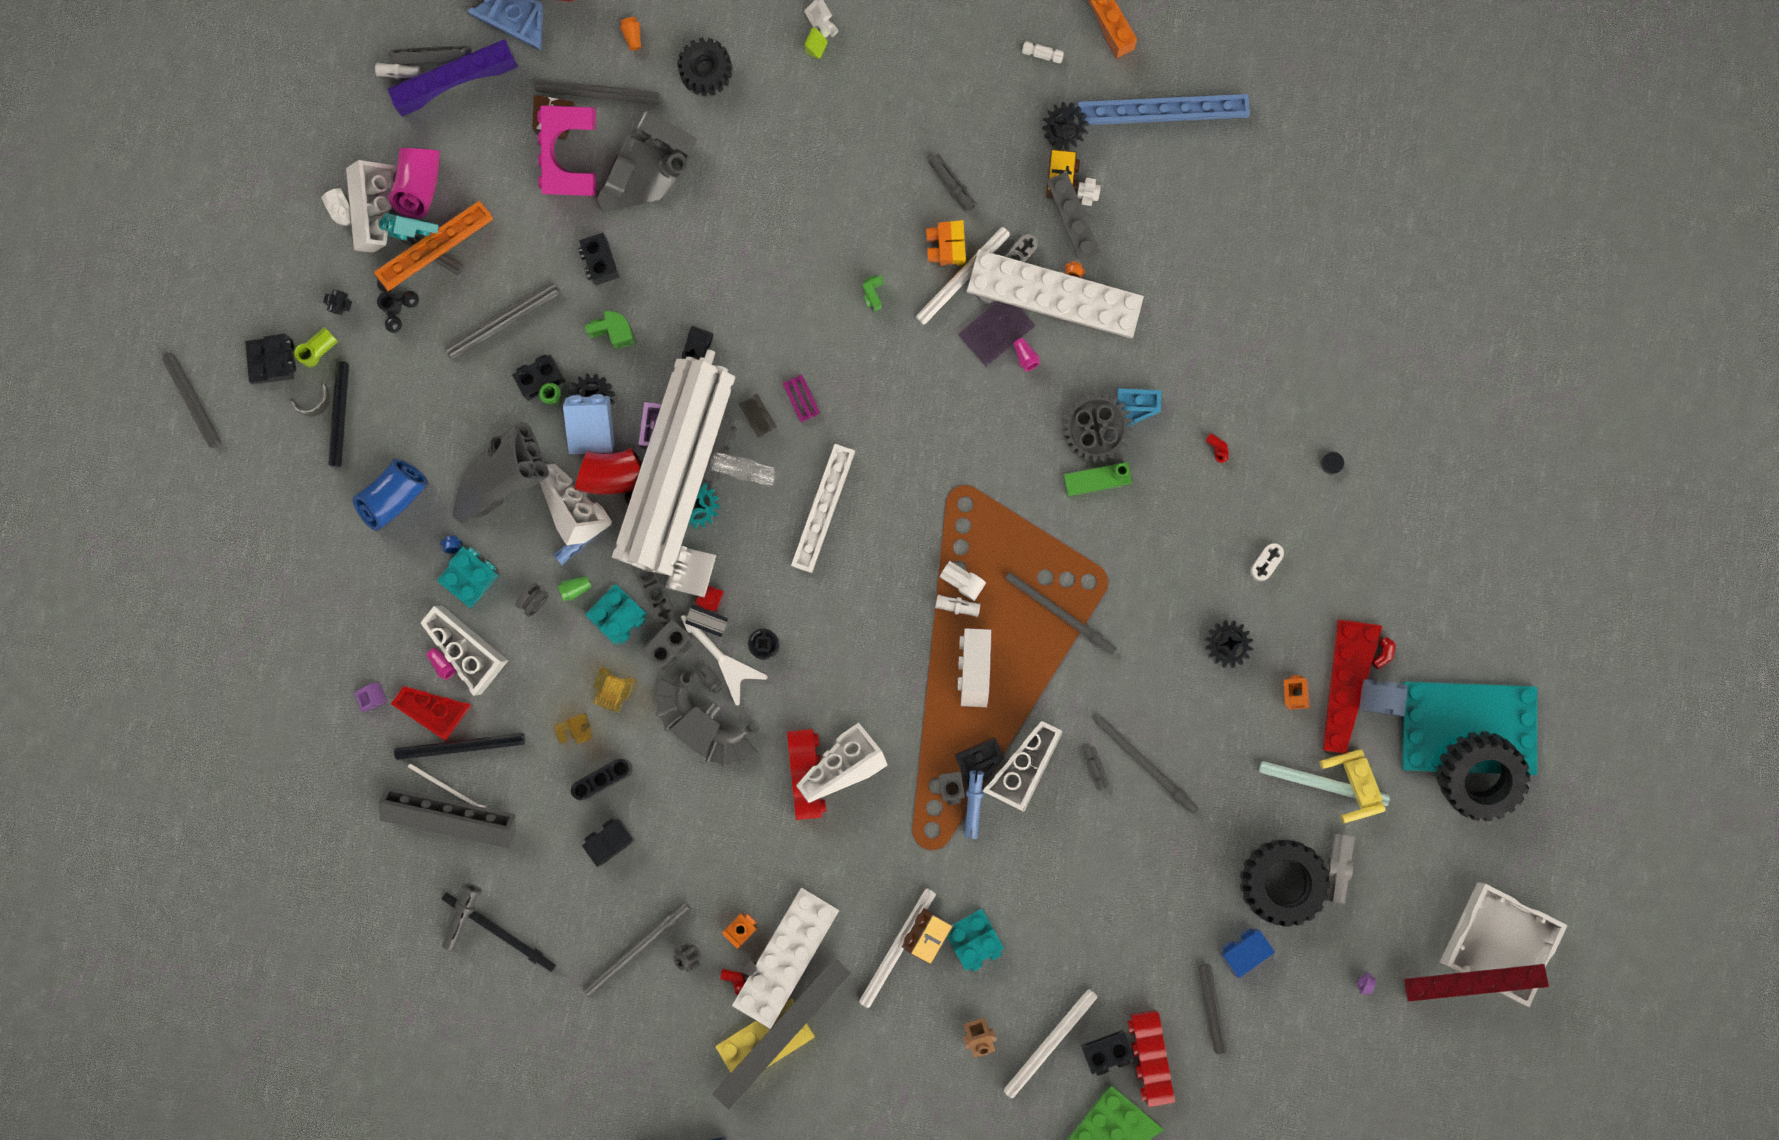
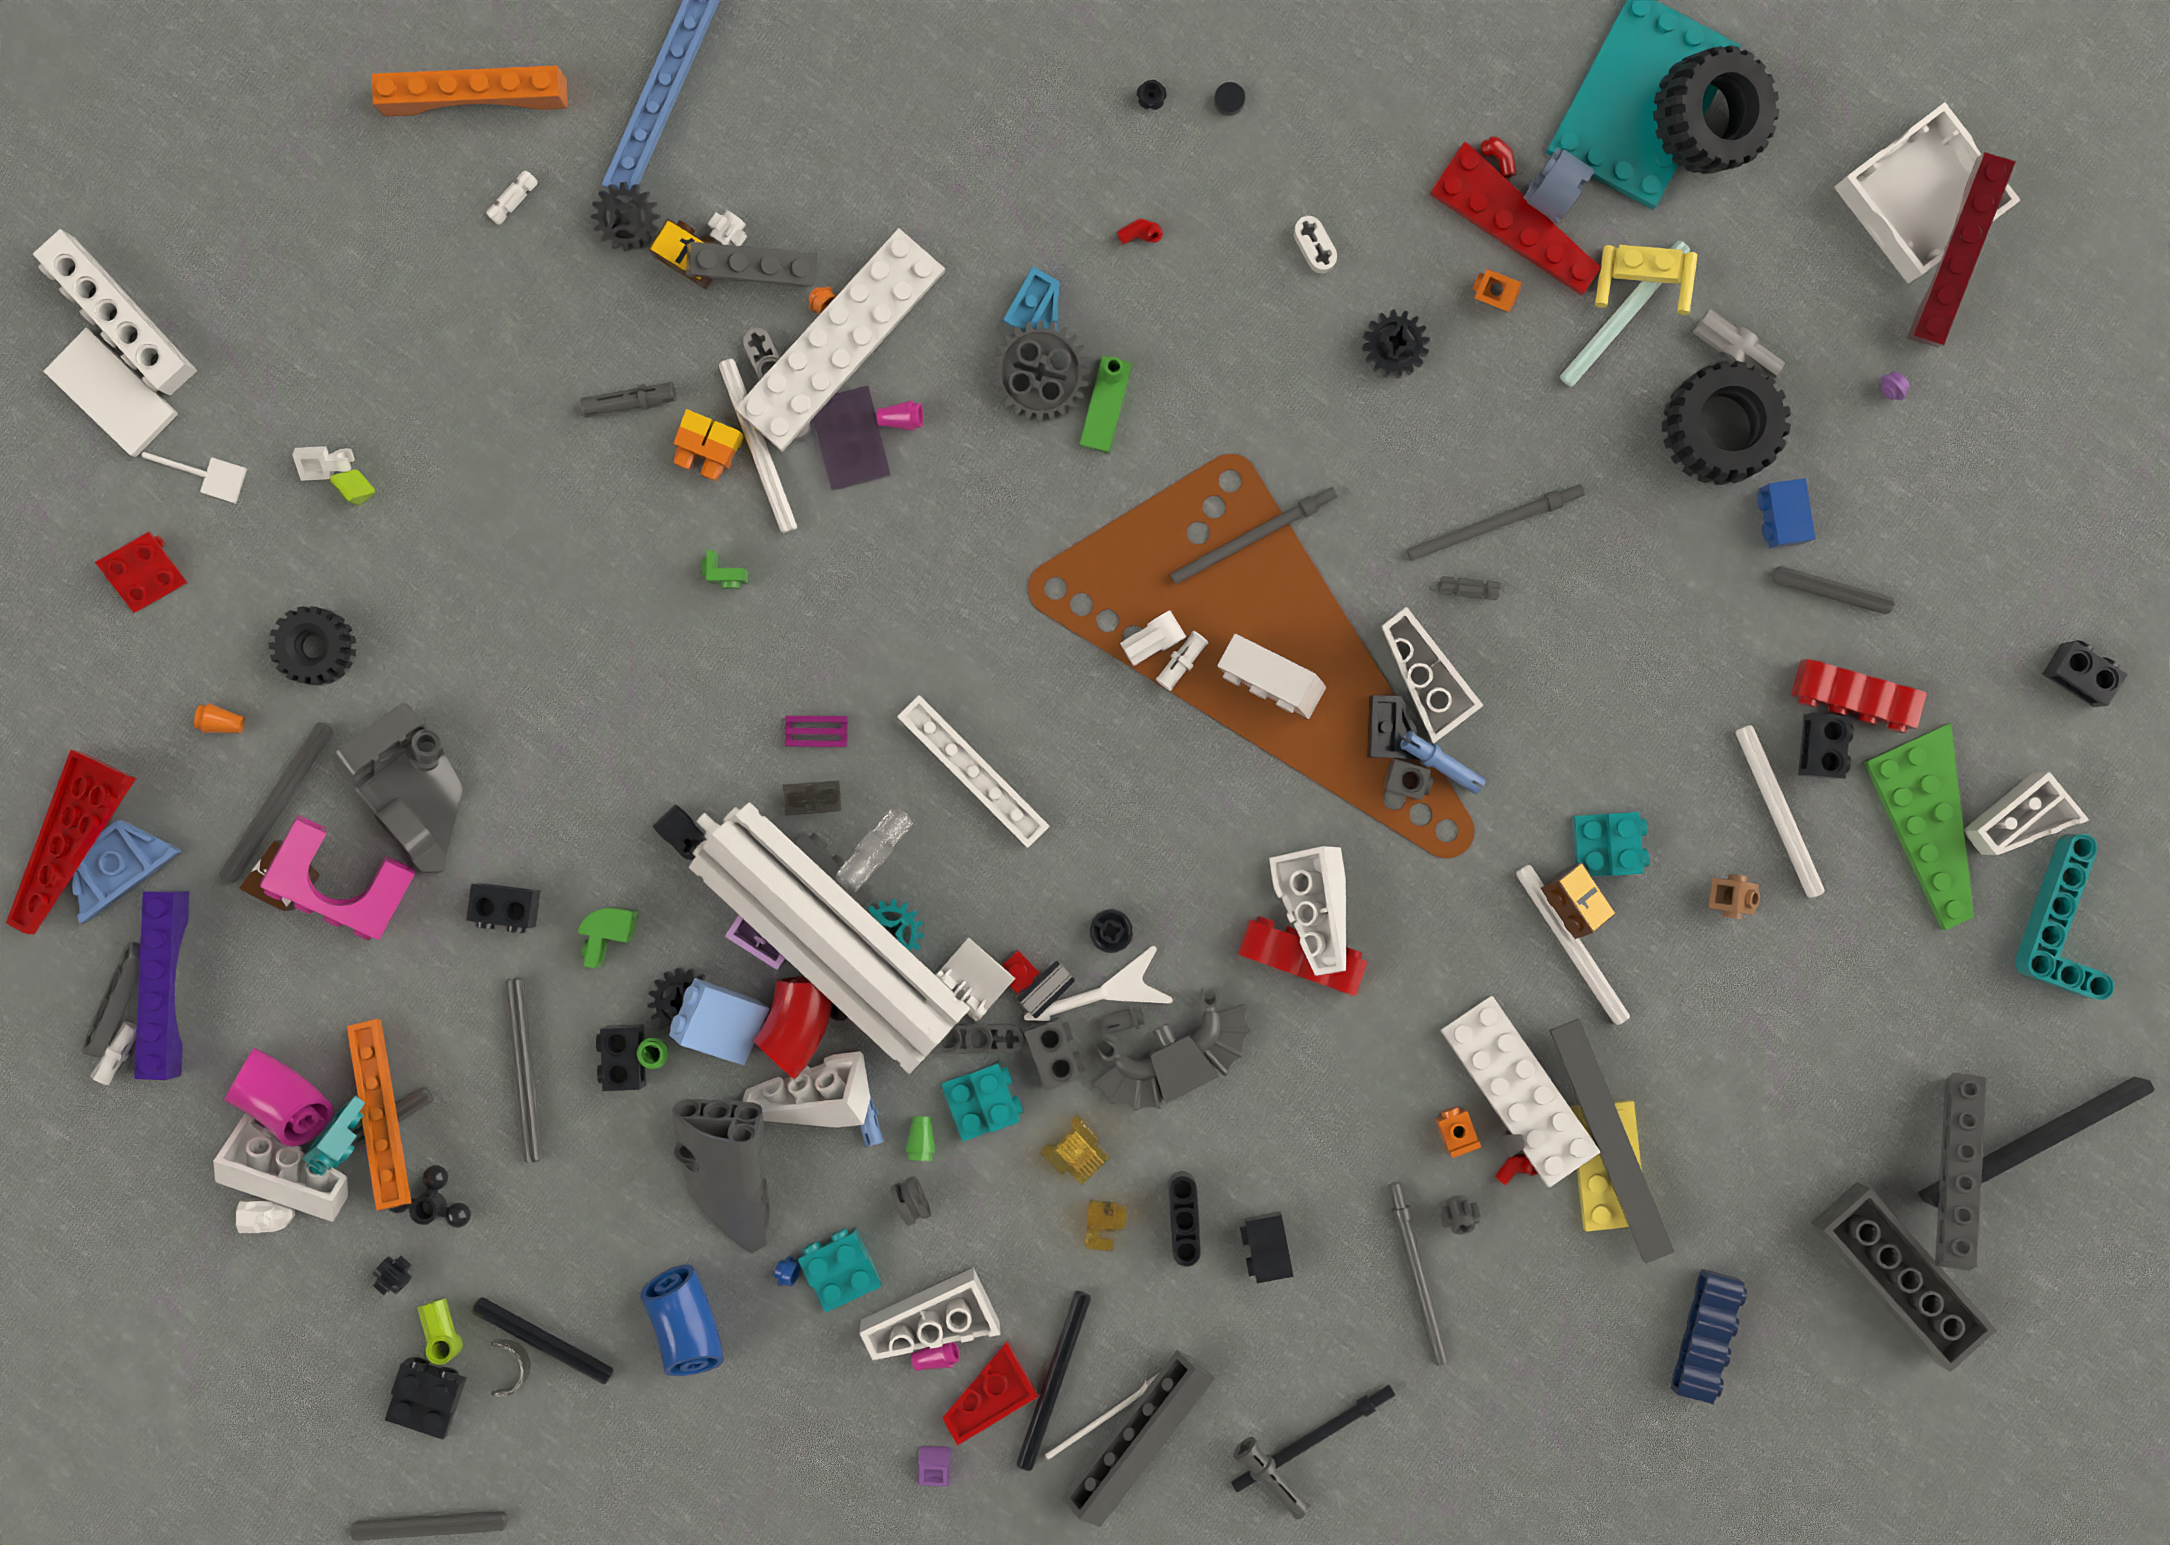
camera: 70 degrees left, 5 degrees up
none -> black plate [1136,80,1167,110]

